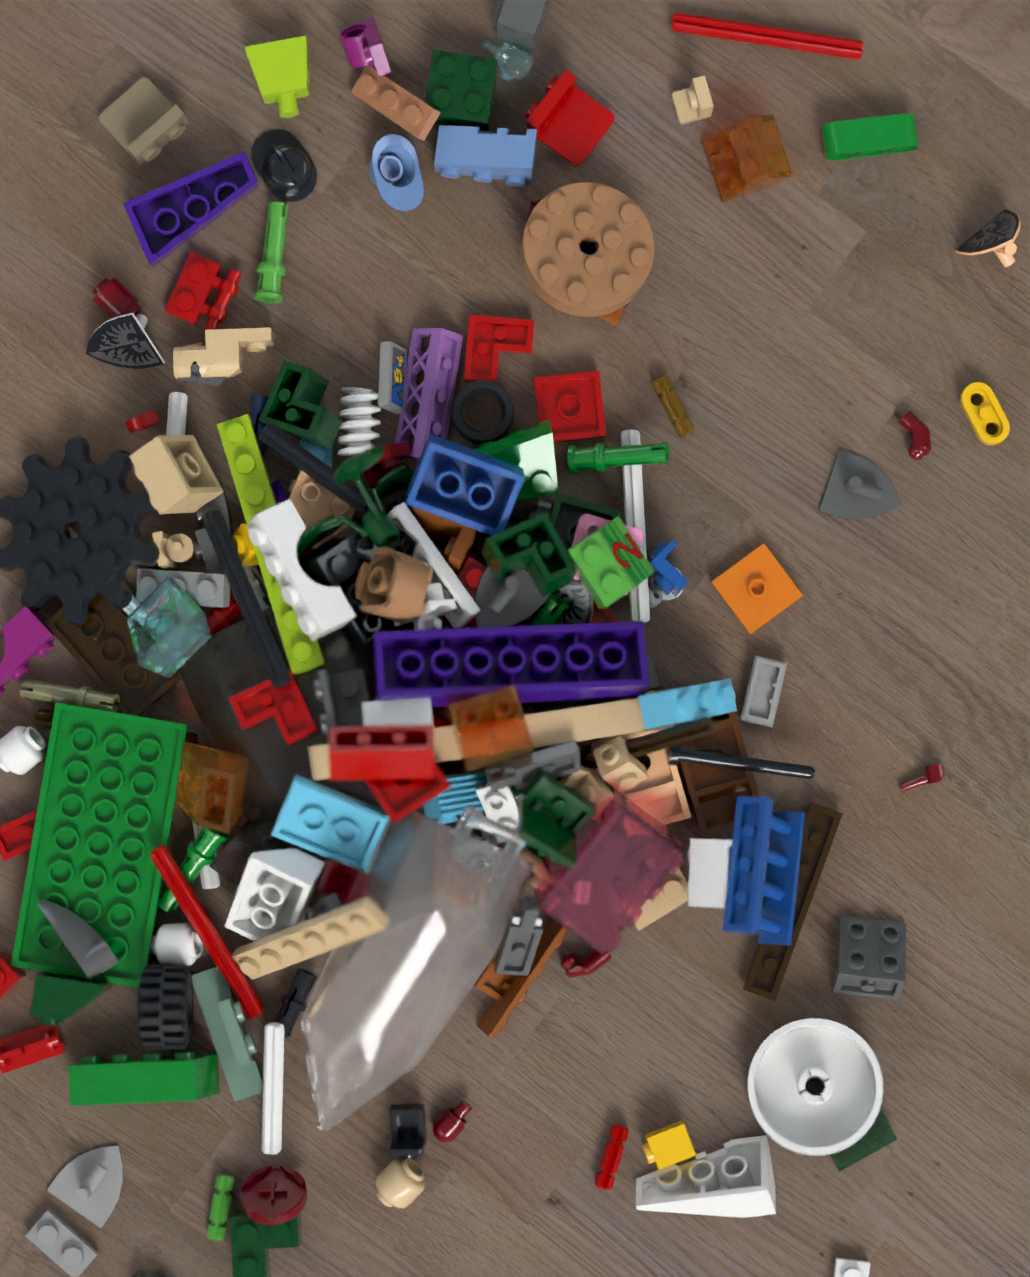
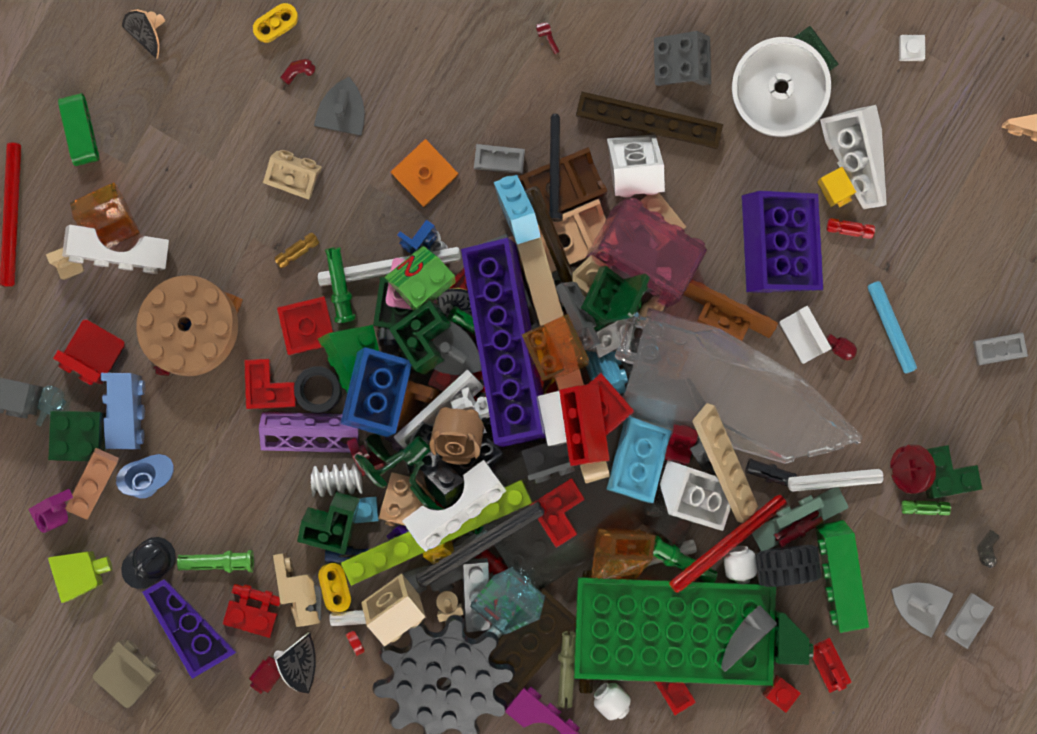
camera: 95 degrees left, 0 degrees up
black axle [259,424,373,514] -> none
tan head [376,1158,425,1209] -> none
light grey tile [378,341,407,414] -> none
black bracket [389,1104,427,1159] -> none
dark grey hinge [494,895,543,976] -> none
dark red arm [560,946,611,978] -> none
tan bracket [593,736,649,793] -> none
blue fence [722,797,805,945] -> none
none -> white arch [62,225,169,274]
none -> tan bracket [263,150,322,200]
none -> yellow plate [318,563,351,613]
none -> dark purple slope [742,191,823,293]
none -> dark red pin [773,510,824,548]
none -> white panel [779,306,832,364]
none -> medium azure axle [868,281,917,373]

